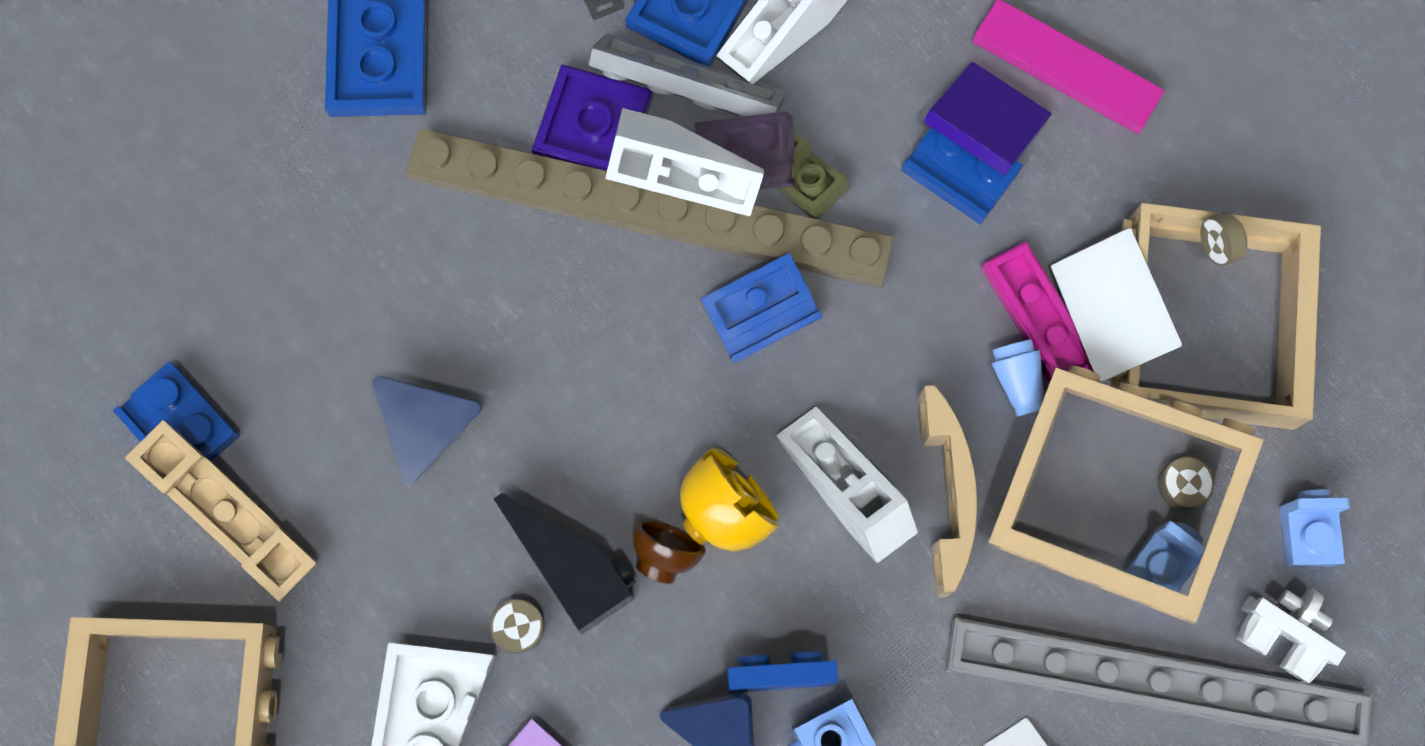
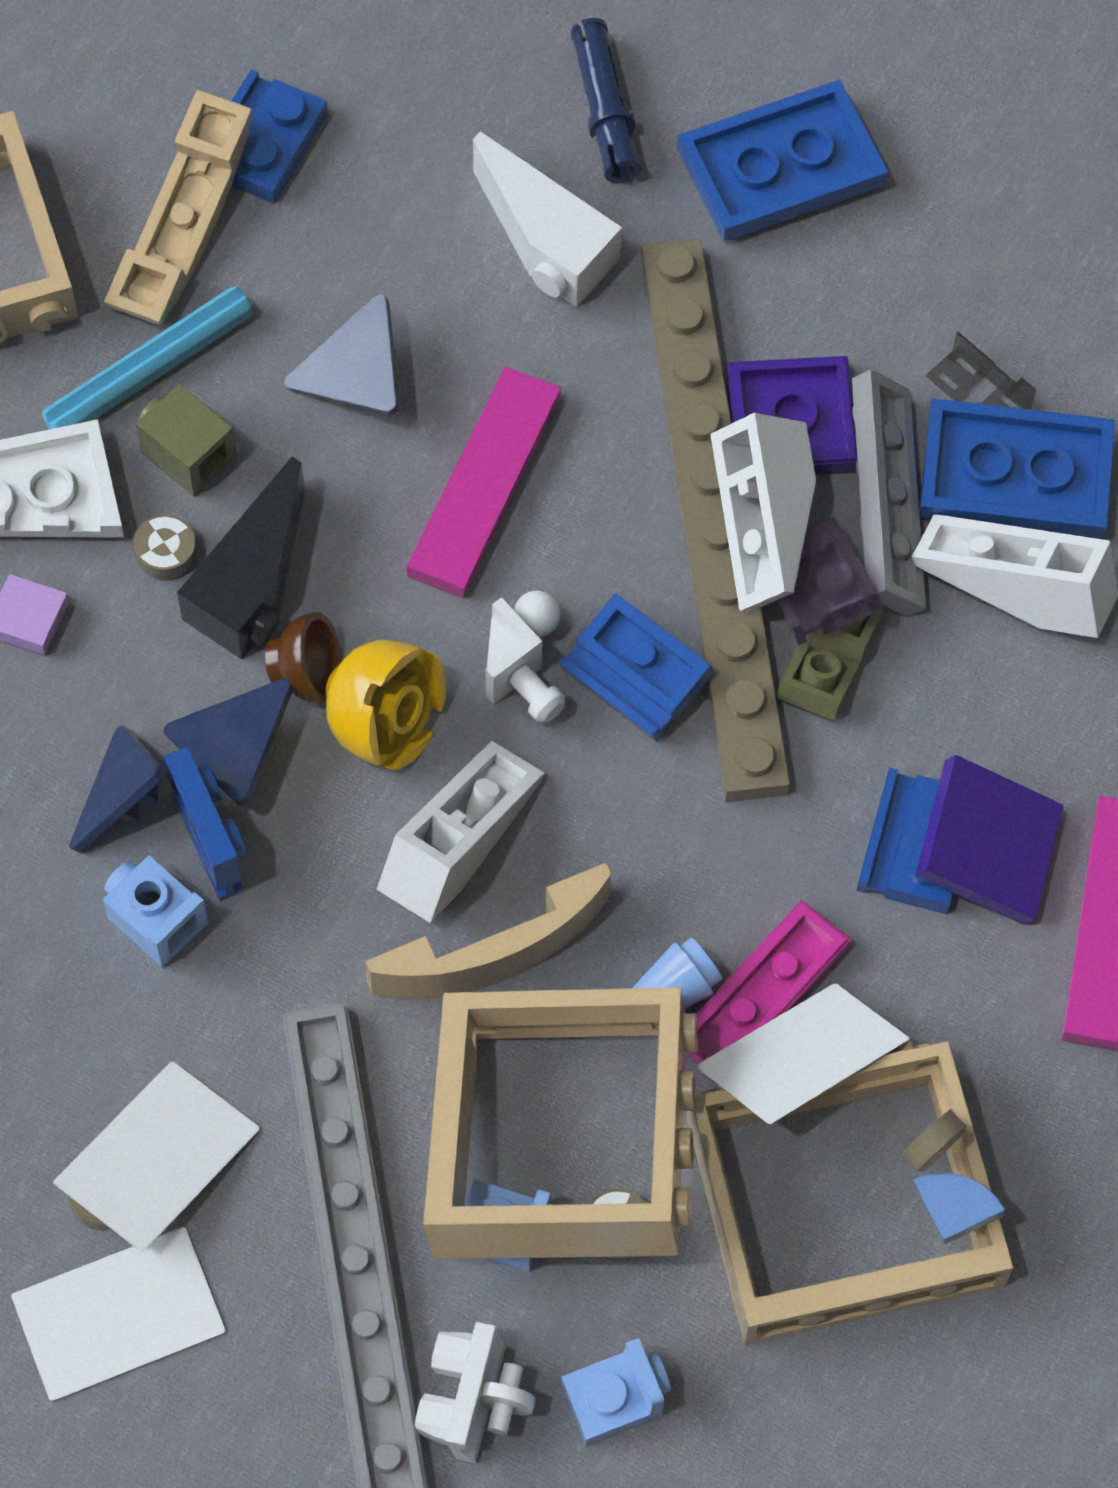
camera: 70 degrees right, 10 degrees down
none -> medium azure axle [42,287,253,429]
none -> olive brick [136,384,237,497]
none -> dark blue piece [164,679,293,806]
none -> dark pink tile [406,366,561,598]
none -> white slope [473,131,622,307]
none -> white piece [485,590,565,722]
none -> dark blue pin [570,18,642,184]
none -> medium blue tile [913,1173,1005,1245]

